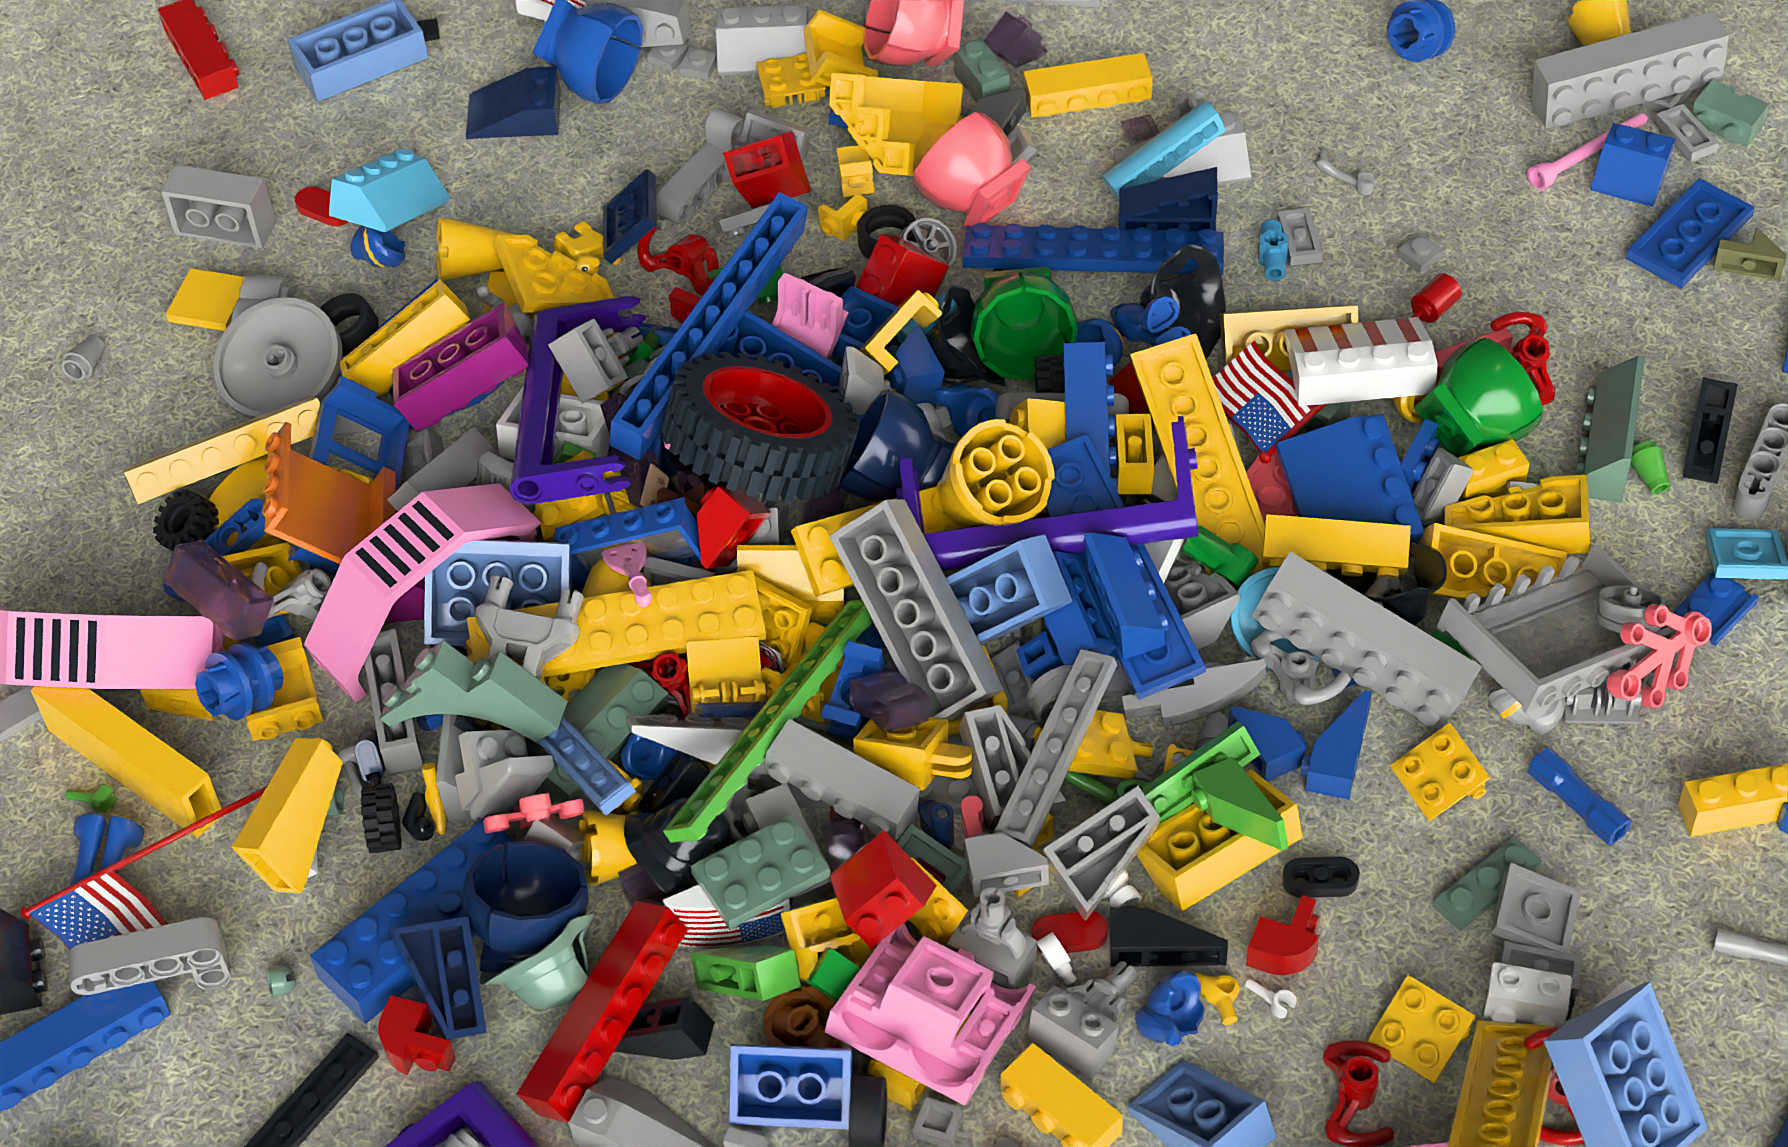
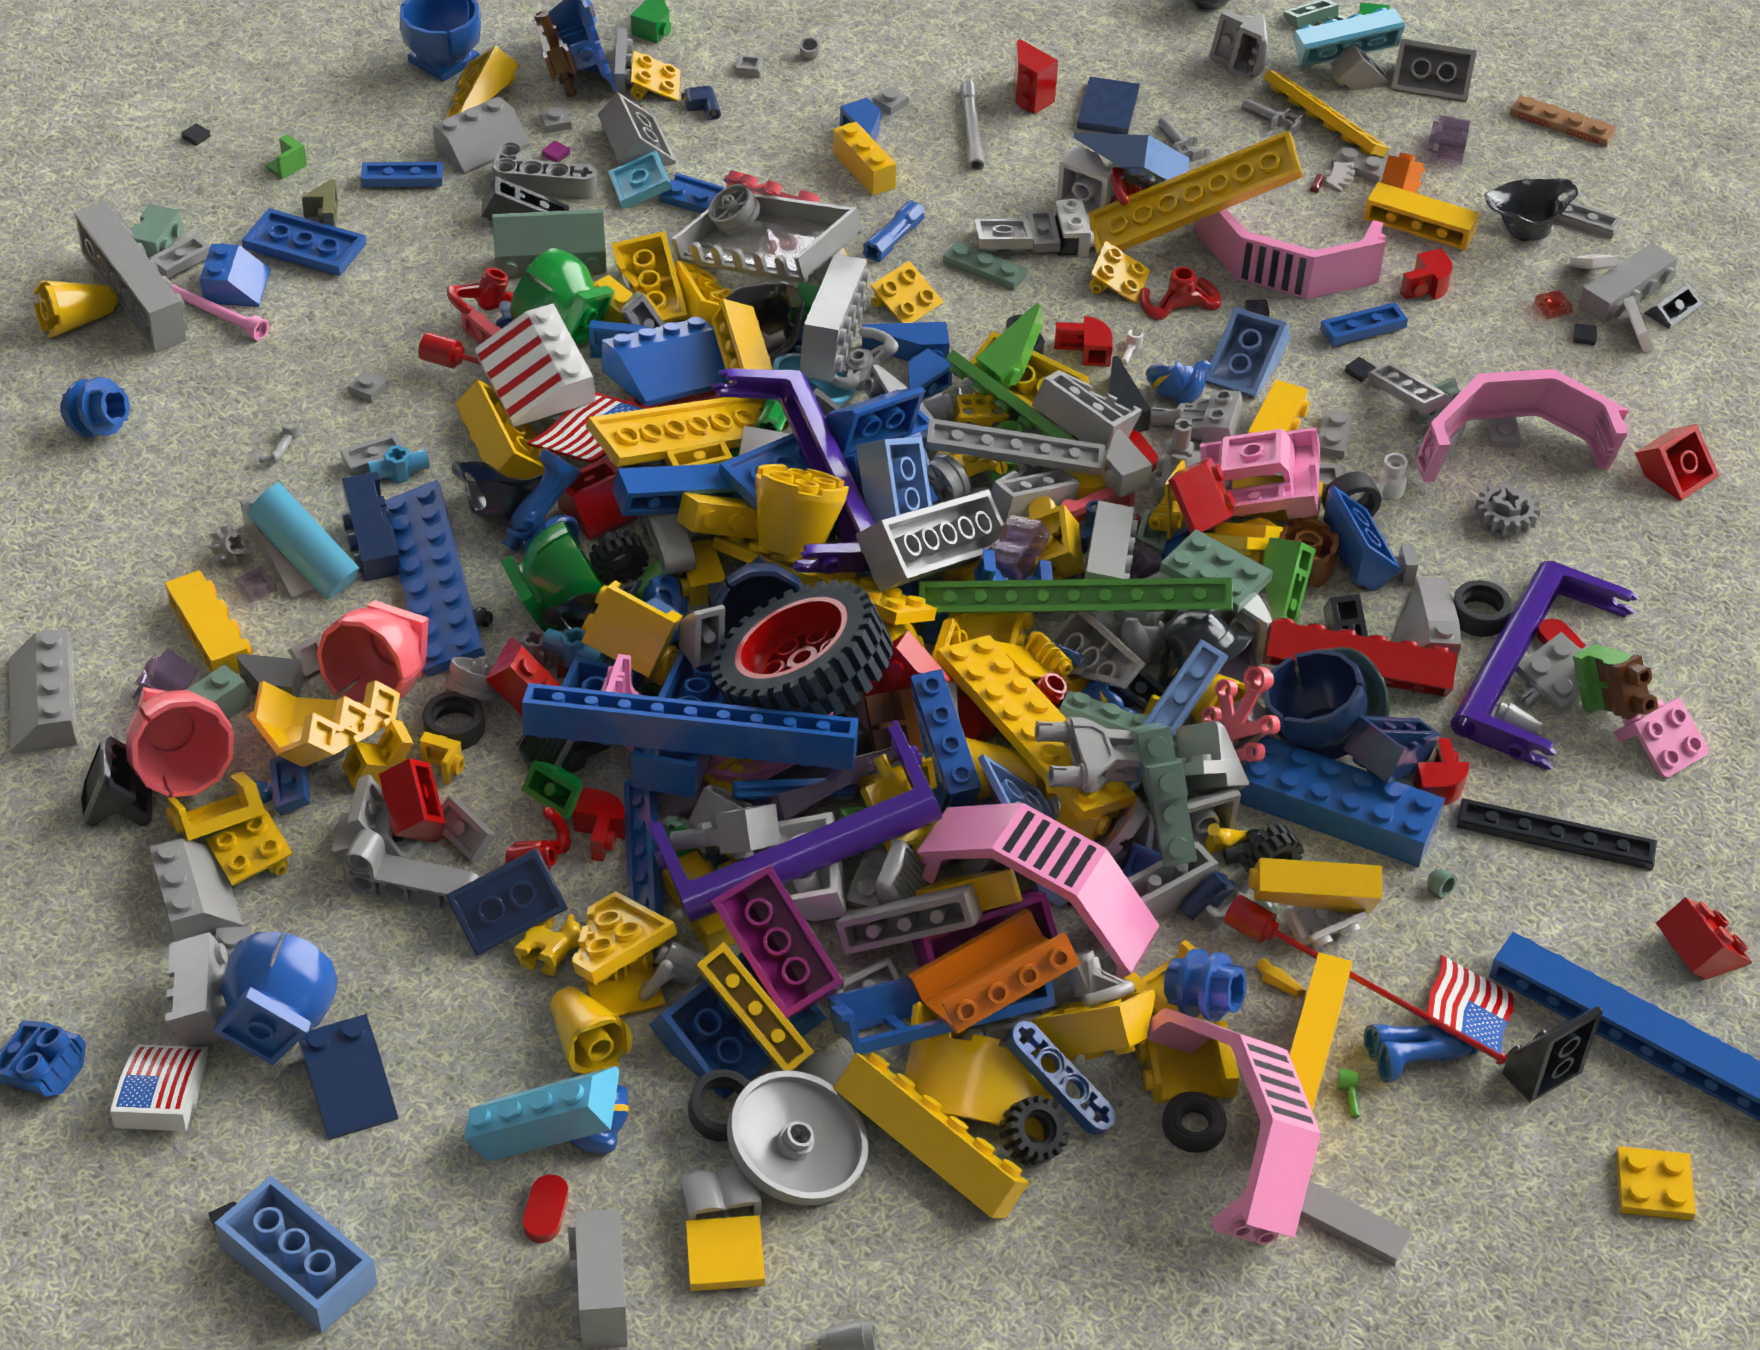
camera: 115 degrees left, 5 degrees down
light grey beam [68,917,230,995] -> none
clear purple brick [163,540,274,641] -> none
bright pink piece [602,543,652,607] -> none
green tile [806,947,861,1002] -> none
white piece [1036,932,1076,985] -> none
yellow animal [1183,970,1240,1025] -> none
none -> yellow bar [1256,958,1307,997]

